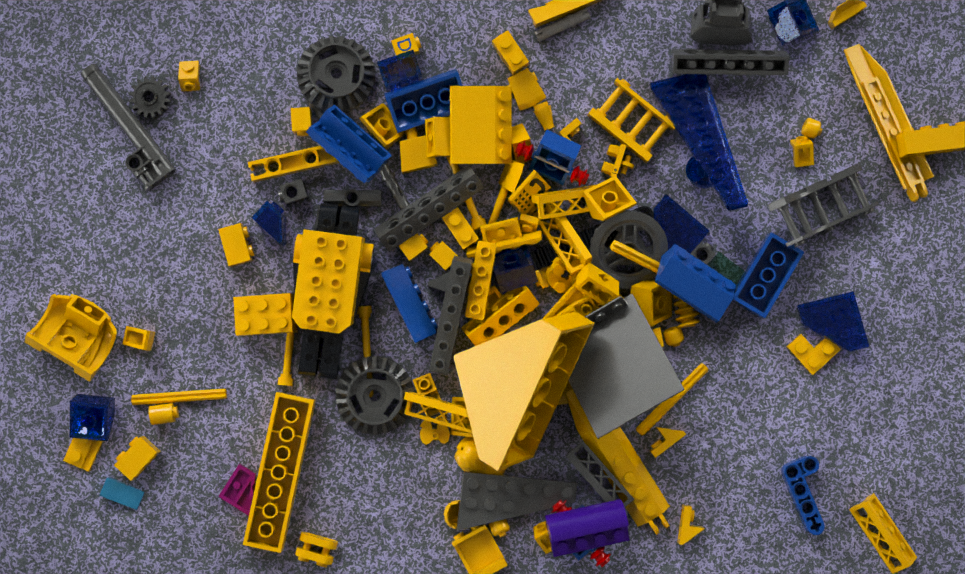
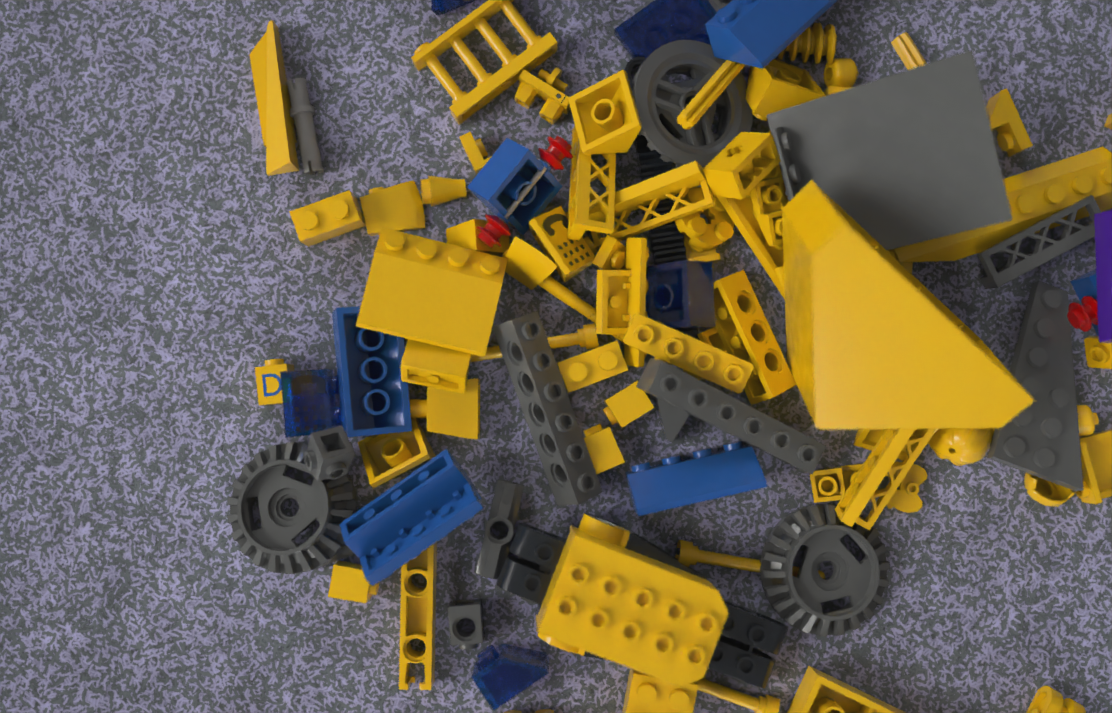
camera: 80 degrees left, 0 degrees up
dark grey pin [379,163,410,210] -> none
none -> dark grey brick [304,426,354,482]

